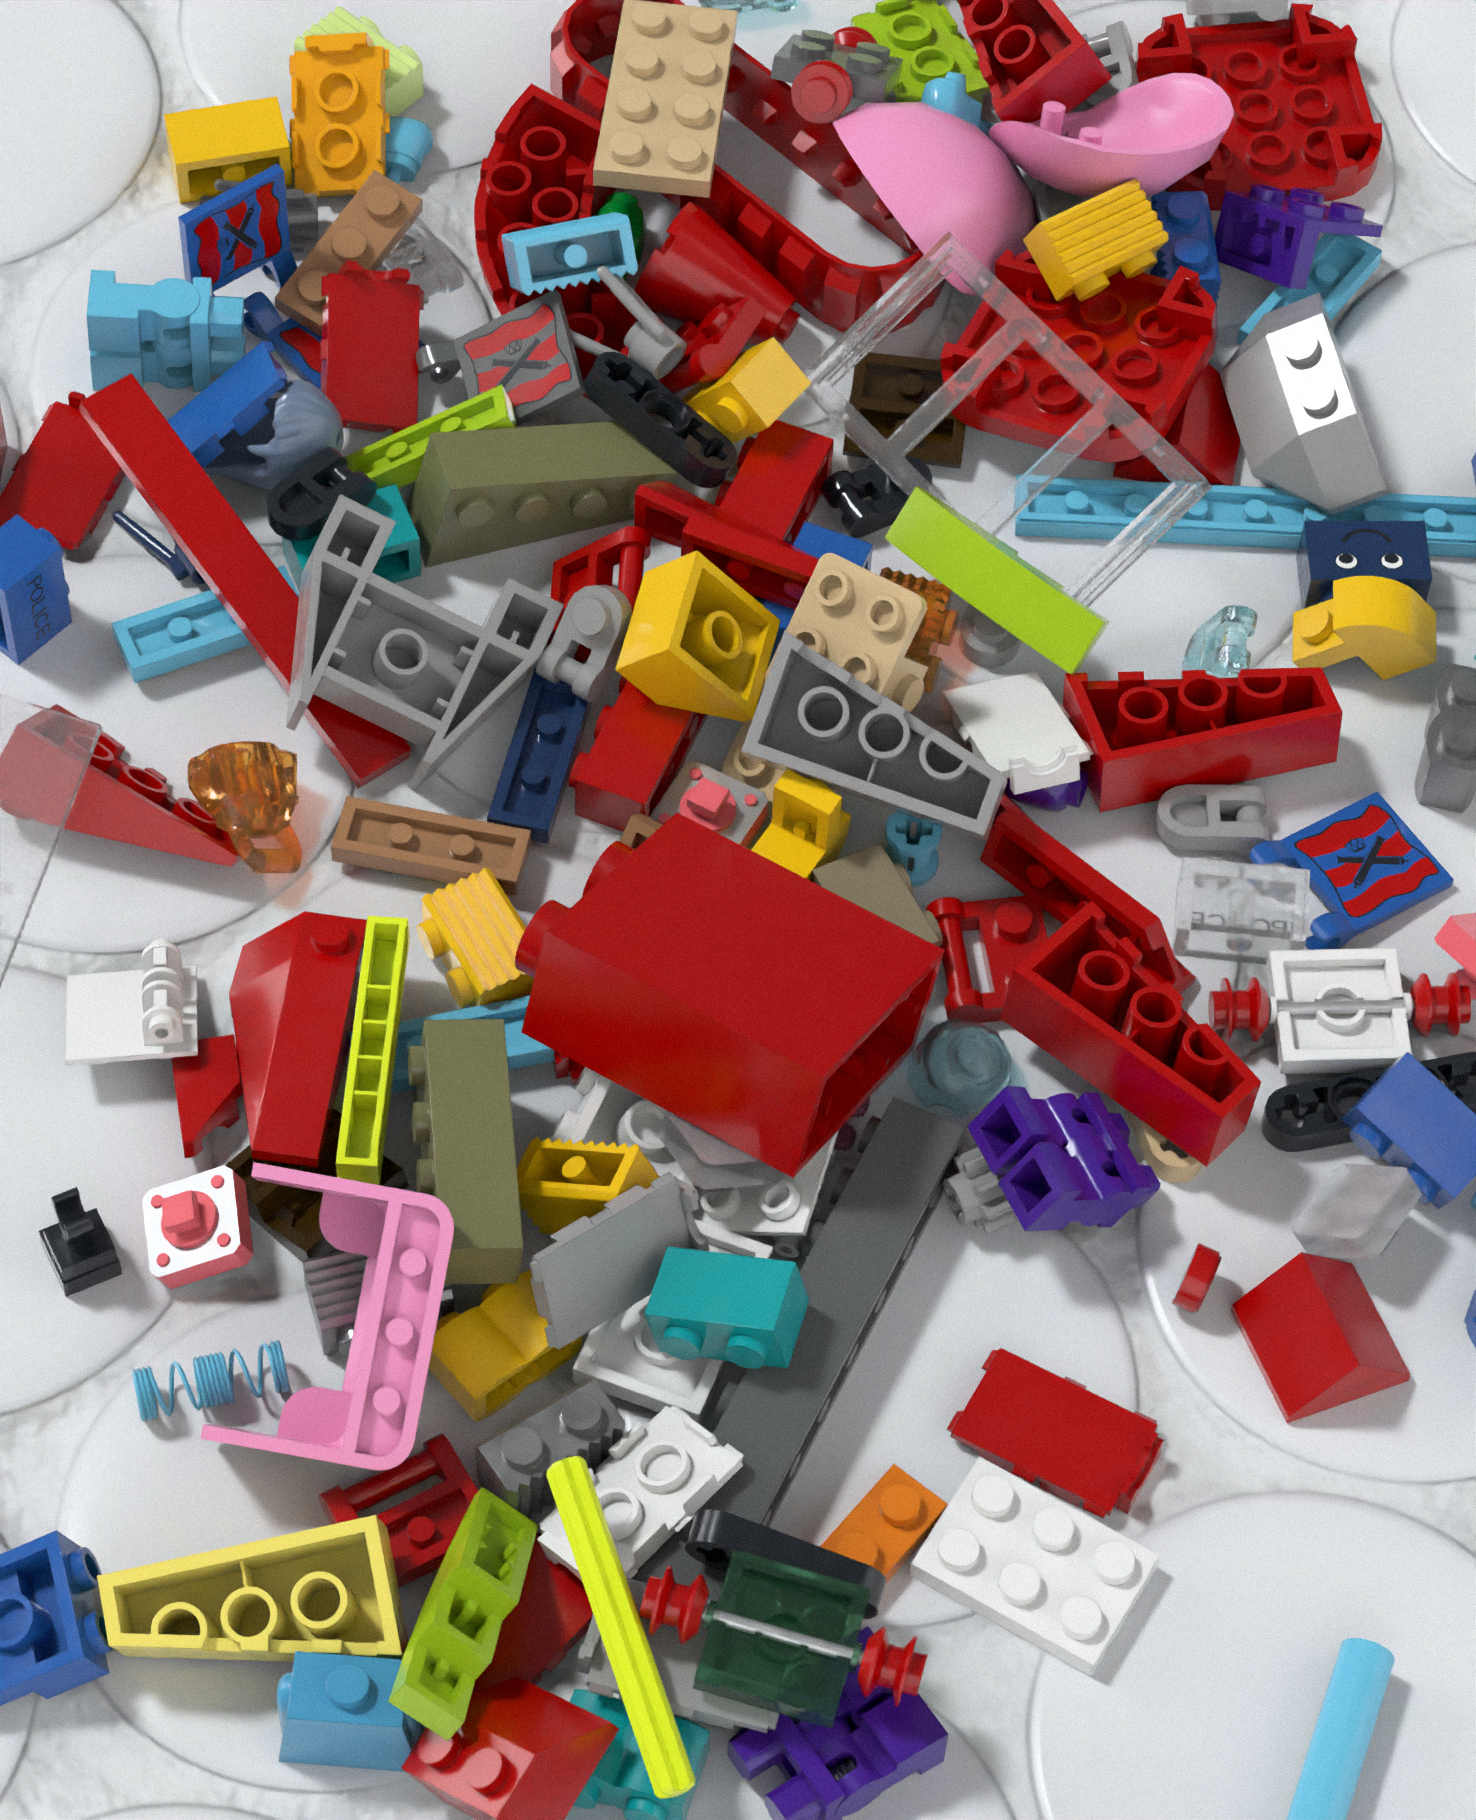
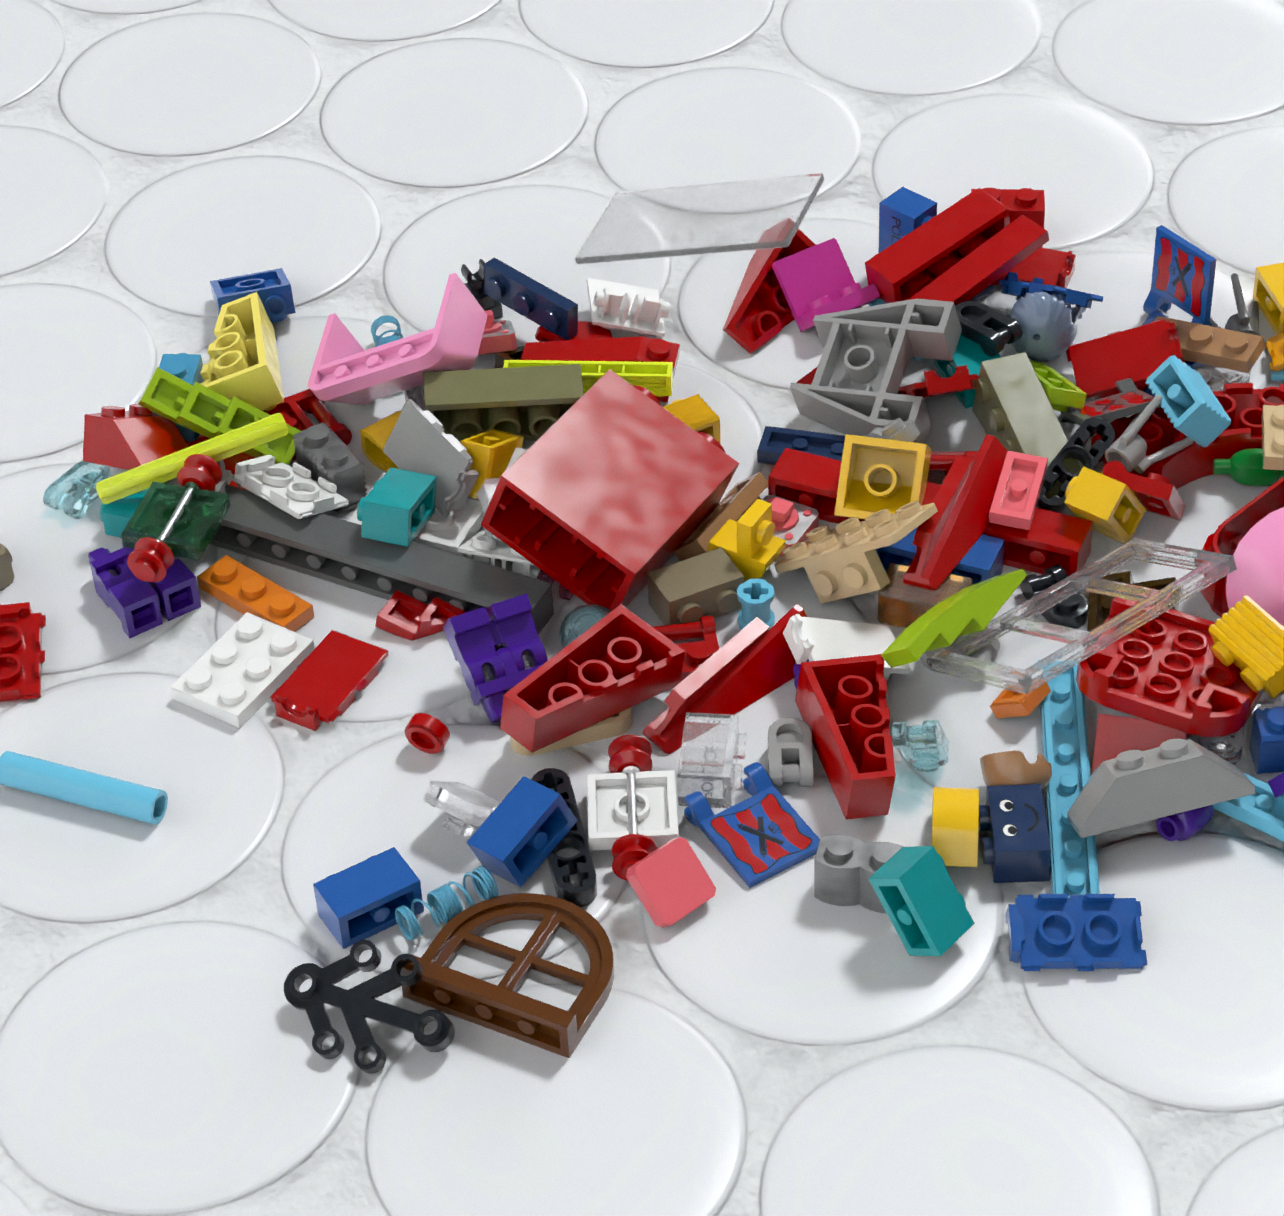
camera: 95 degrees right, 15 degrees down
medium azure hips [86,270,246,392] -> none
clear orange piece [187,741,303,874] -> none
medium nougat plate [331,796,531,896] -> none
red cone [634,201,801,345] -> none
black beam [685,1509,887,1619] -> none
light grey wedge [741,630,1008,842] -> none
red slope [1230,1252,1411,1423] -> none
none -> red slope [375,590,466,641]
none -> dark blue plate [484,257,578,340]
none -> dark pink bracket [772,238,880,332]
none -> red wedge [865,188,1010,303]
none -> red piece [897,365,980,398]
none -> medium nougat hair [980,750,1052,790]
none -> coral plate [989,451,1048,530]
none -> orange tile [990,678,1051,719]

